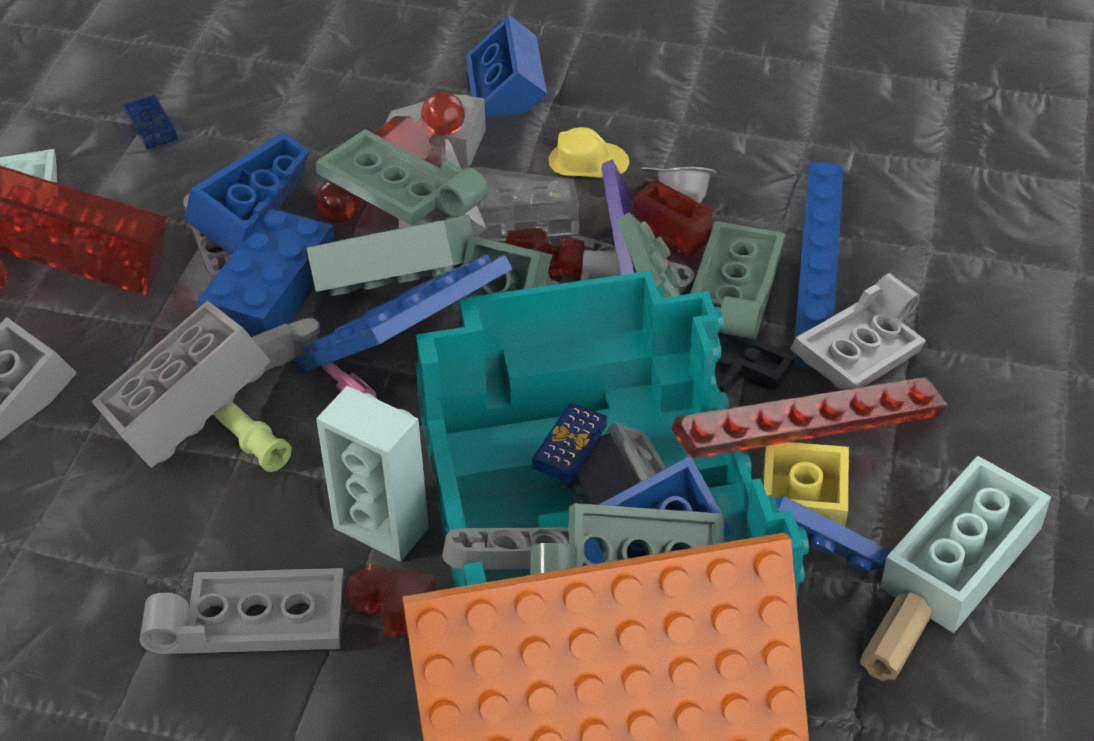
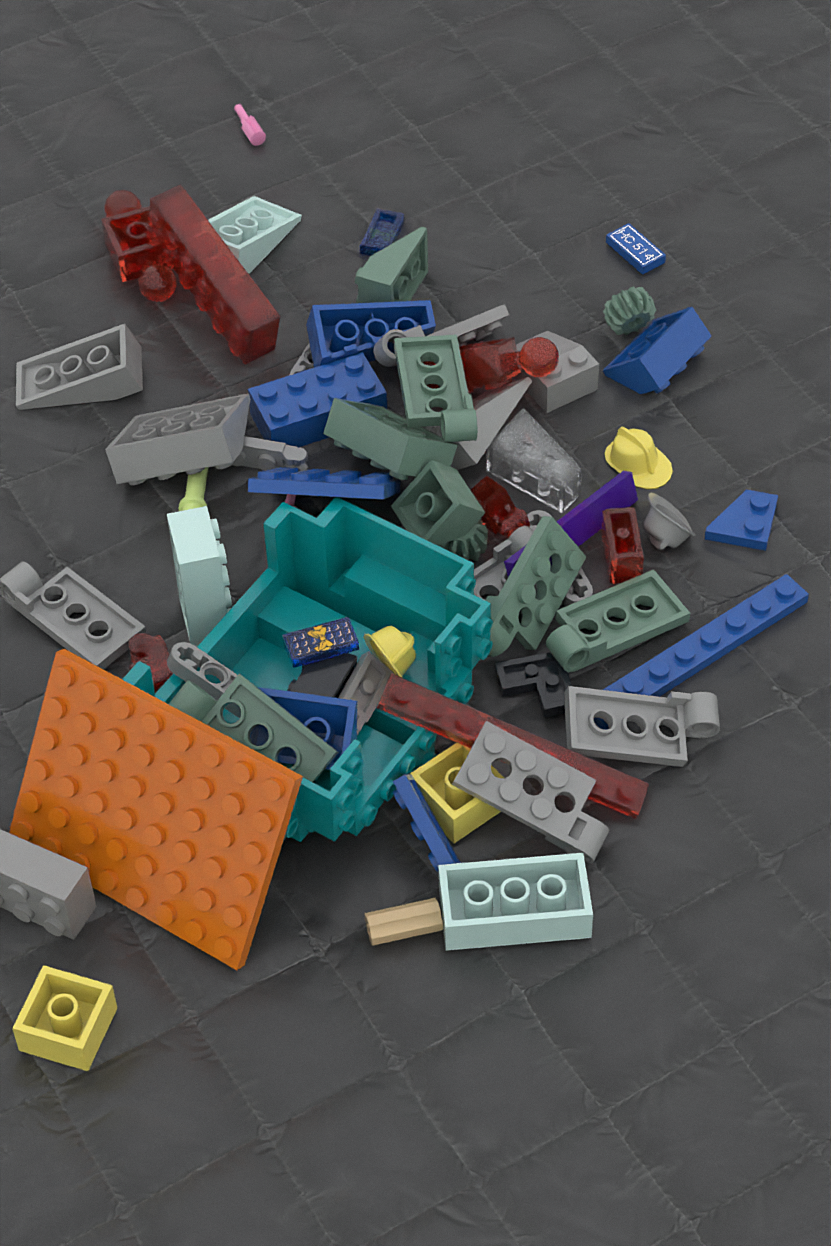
camera: 45 degrees right, 5 degrees up
none -> sand green slope [355,227,428,303]
none -> light yellow piece [364,626,416,685]
none -> light grey hinge [374,304,509,367]
none -> light grey hinge [452,721,609,863]
none -> sand green gear [603,286,657,335]
none -> blue tile [606,223,666,275]
none -> blue wing [705,490,778,551]

